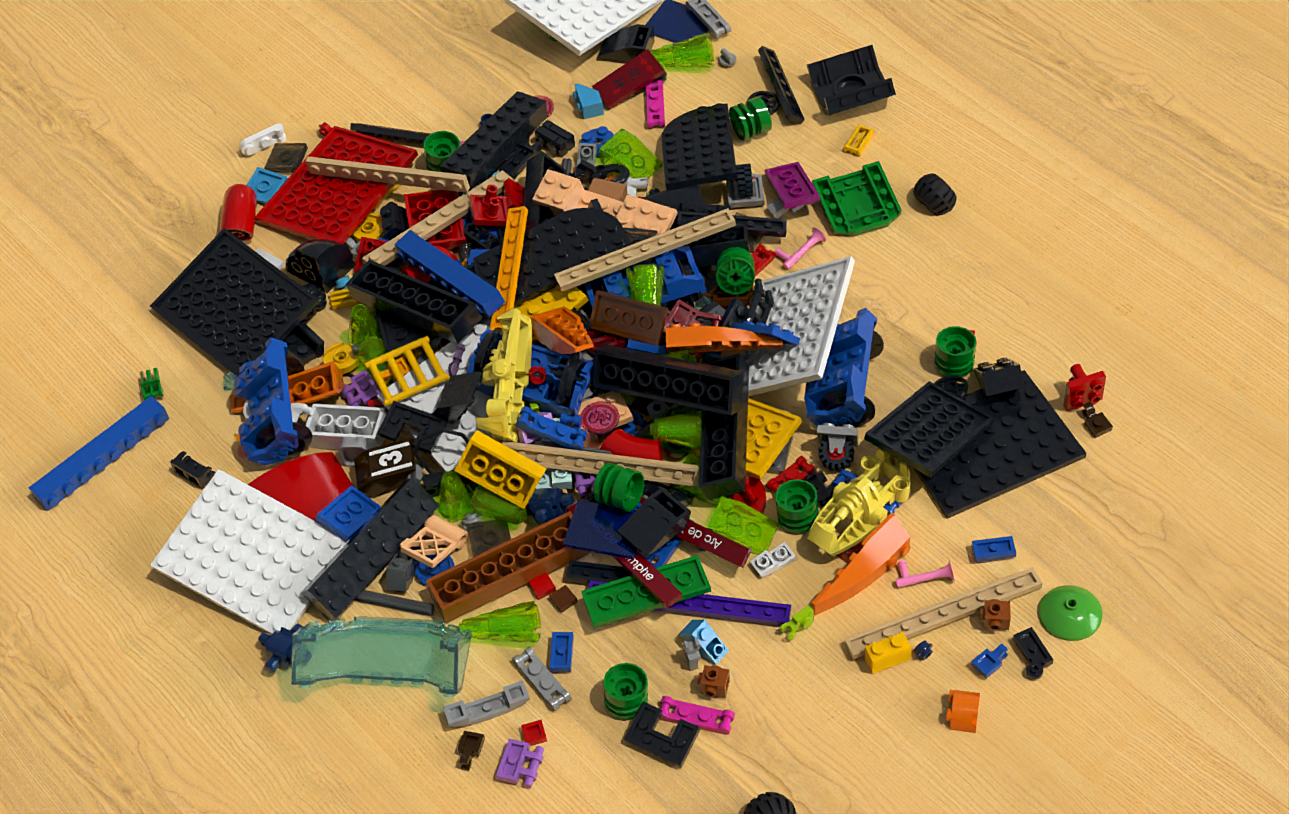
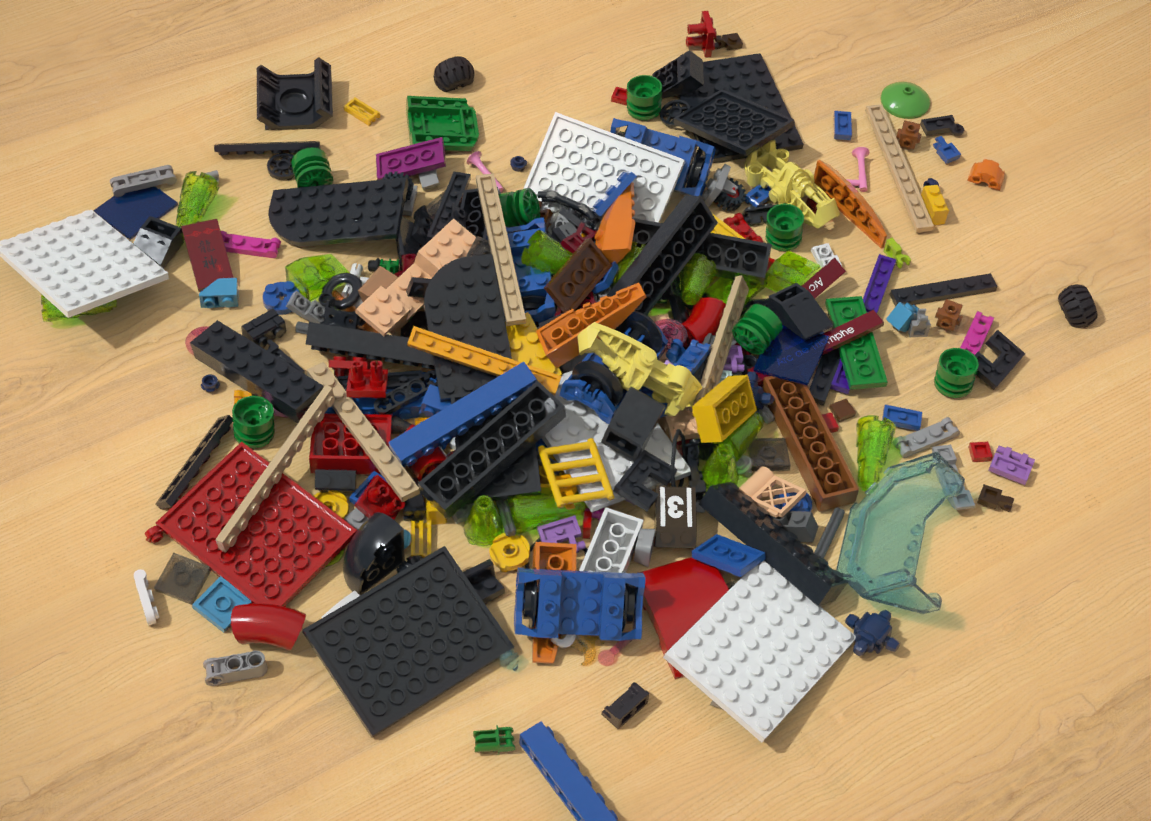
camera: 90 degrees left, 0 degrees up
clear purple piece [448,344,465,376] -> none
none -> light grey piece [203,651,268,686]
none -> black plate [890,273,998,307]

